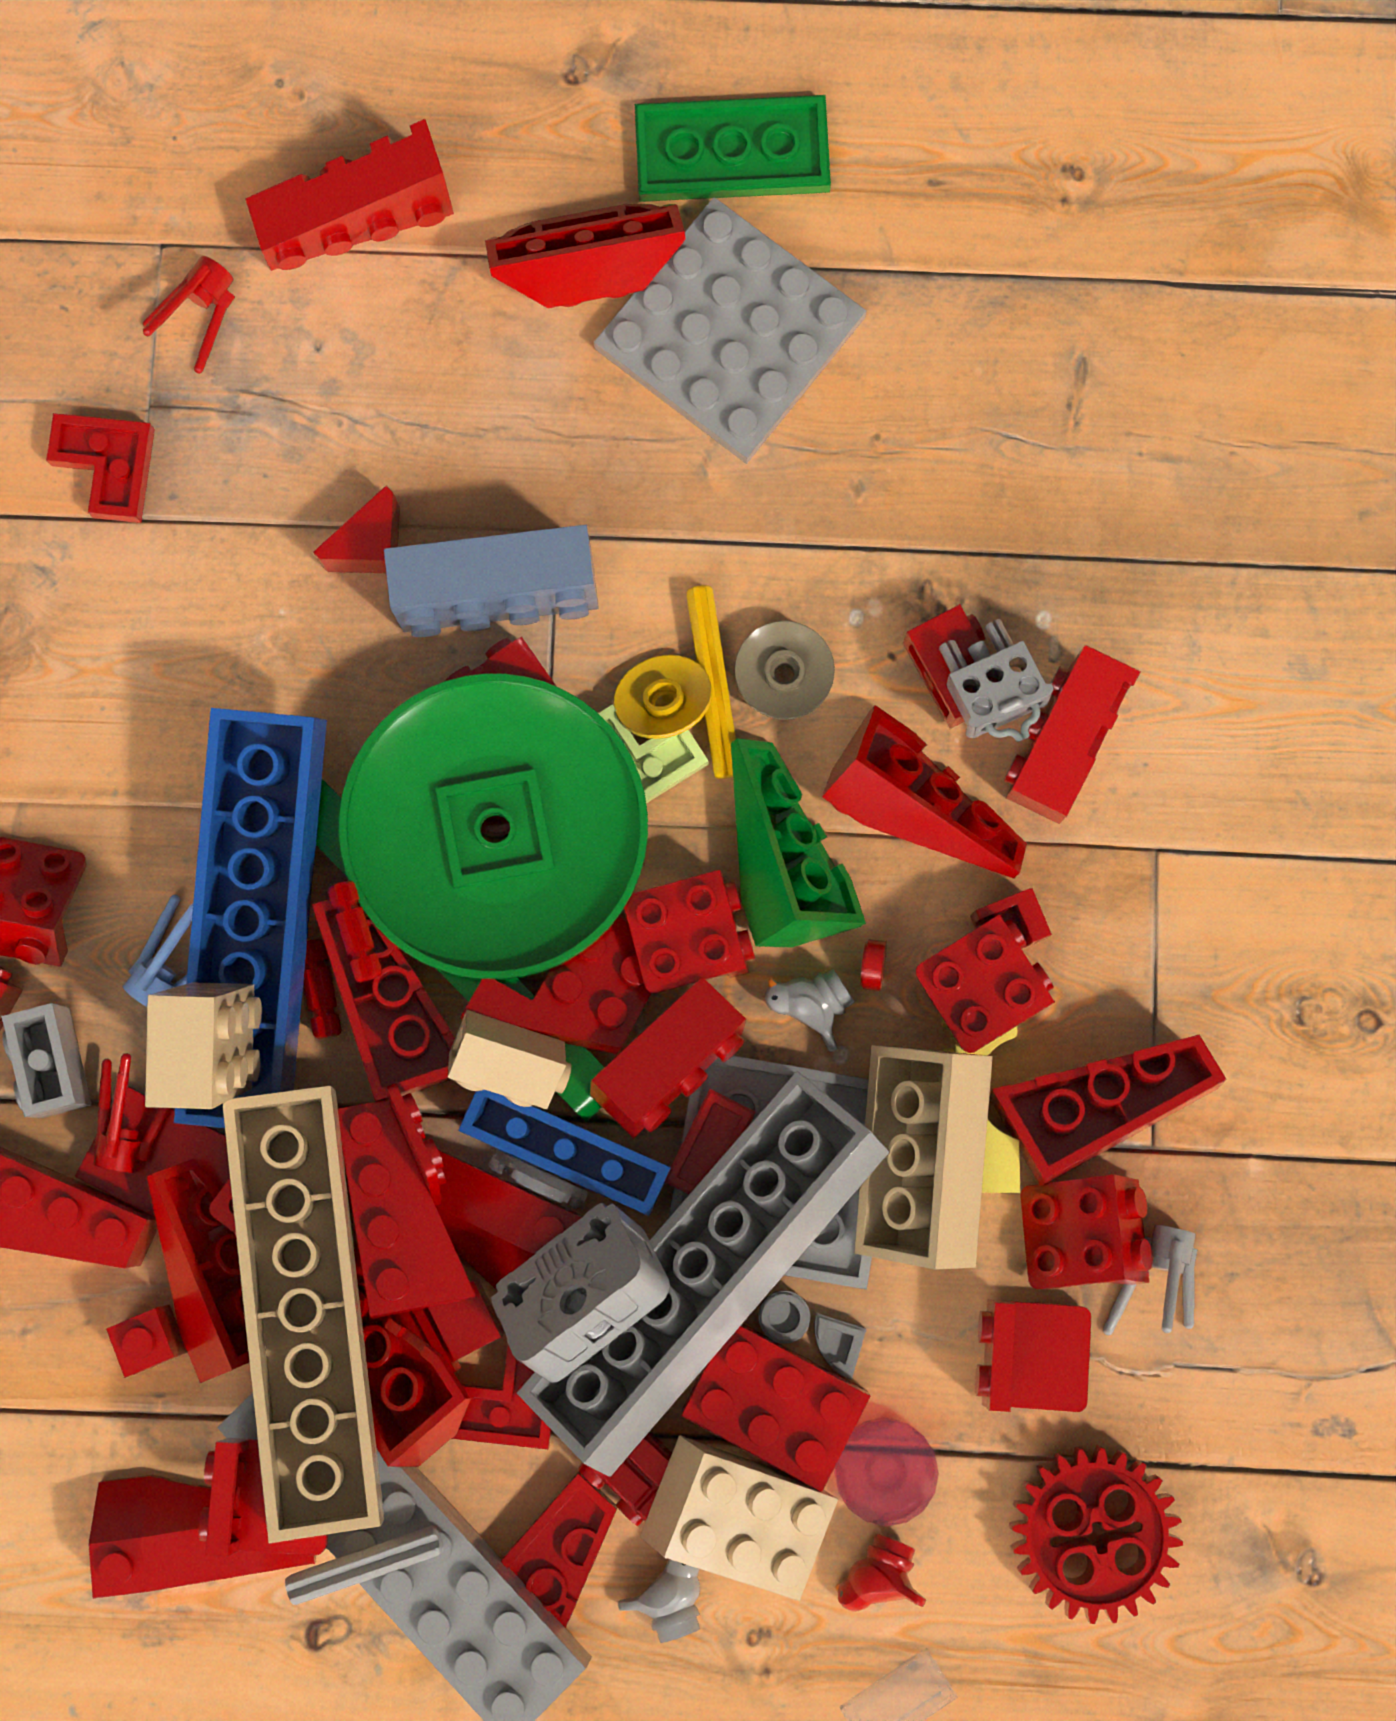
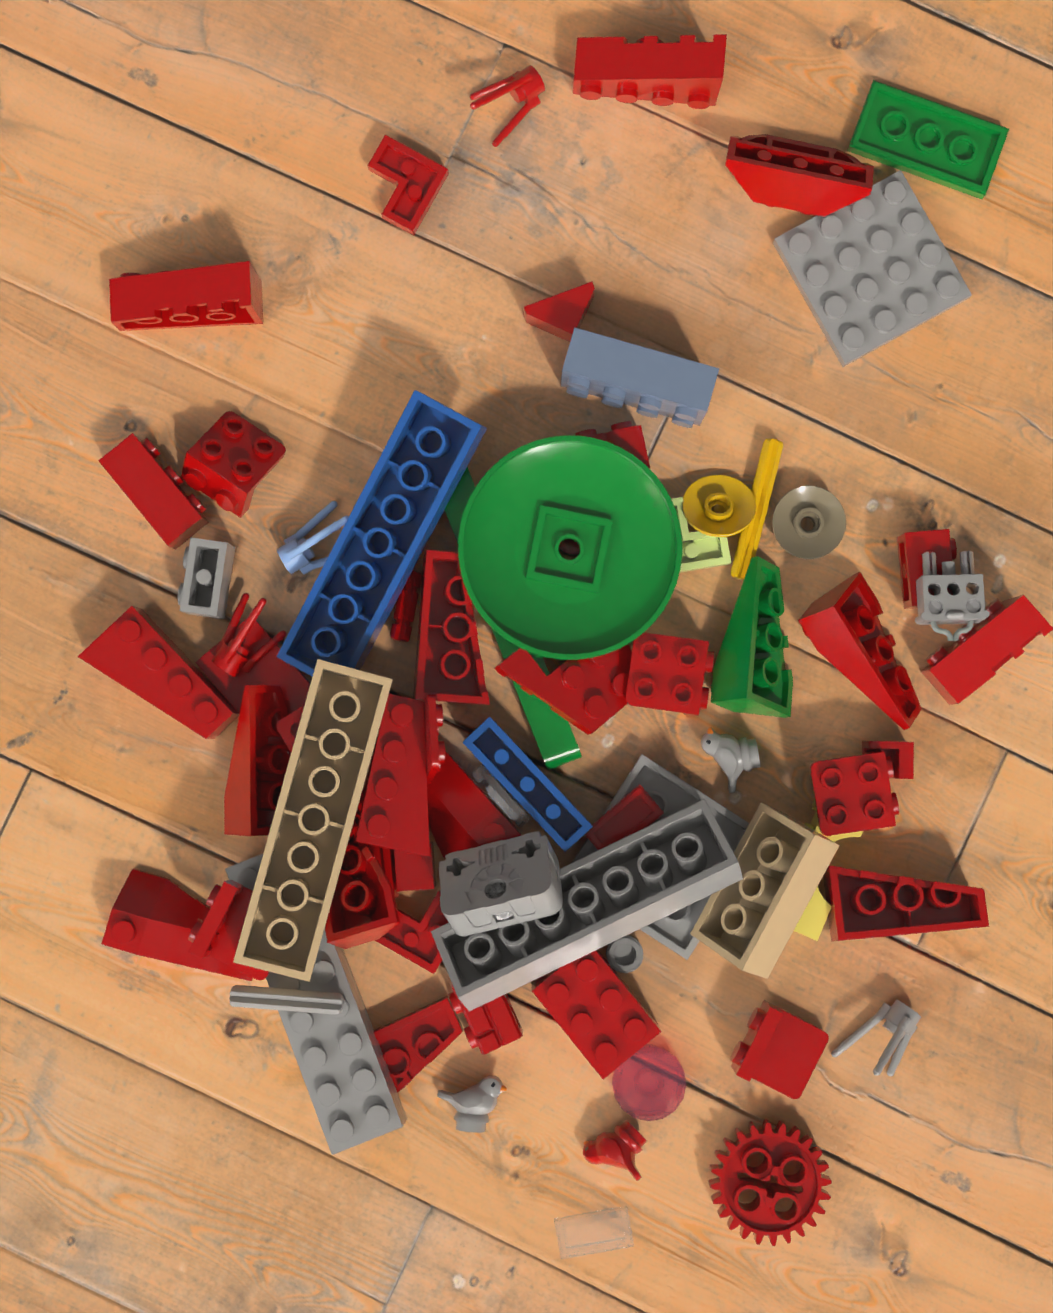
camera: 25 degrees right, 5 degrees up
red brick [106,1304,187,1378] -> none
tan brick [145,982,262,1109] -> none
red axle [328,881,382,982] -> none
tan brick [448,1010,571,1109] -> none
red brick [590,977,746,1138] -> none
tan brick [640,1435,838,1601] -> none
light grey tile [814,1312,866,1379] -> none
red tile [860,939,887,991] -> none
red bracket [1020,1174,1153,1290] -> none

